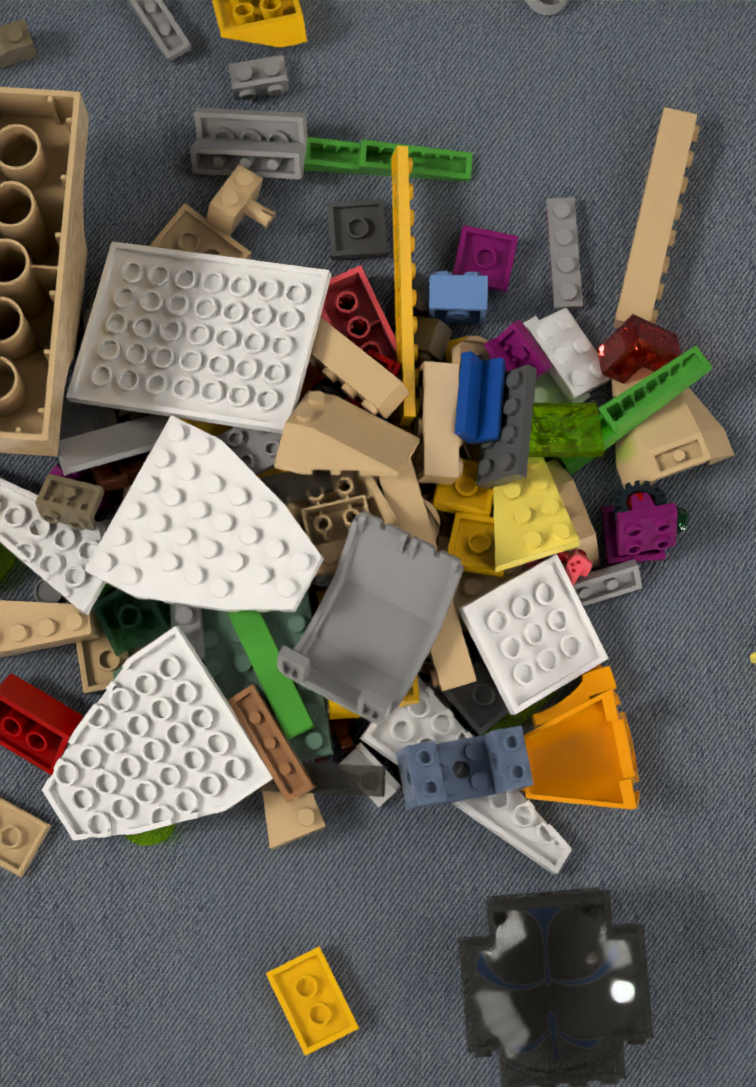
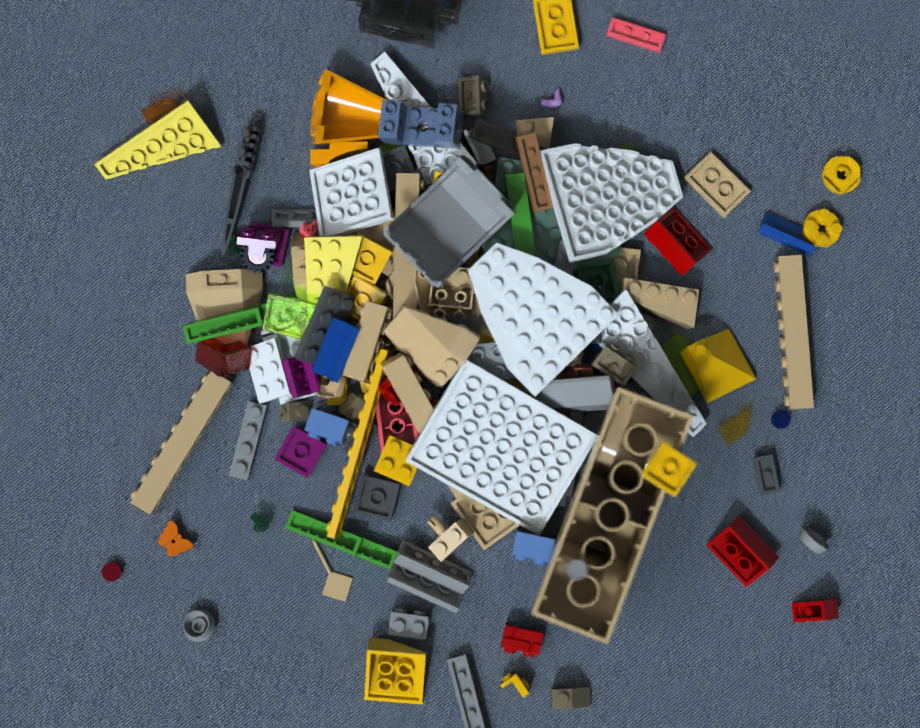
camera: 160 degrees left, 5 degrees up
none -> dark red tile [102,562,122,582]
none -> orange animal [158,520,194,557]
none -> dark grey piece [222,118,261,256]
none -> clear green plate [250,512,270,532]
none -> dark tan bracket [279,401,310,424]
none -> tan piece [312,540,353,602]
none -> yellow plate [374,435,418,487]
none -> dark tan bracket [458,75,489,117]
none -> yellow bracket [500,672,530,698]
none -> red brick [501,624,544,658]
none -> medium blue brick [511,531,555,566]
none -> lavender animal [541,88,562,108]
none -> light grey piece [566,560,587,580]
none -> coral tile [606,17,666,53]

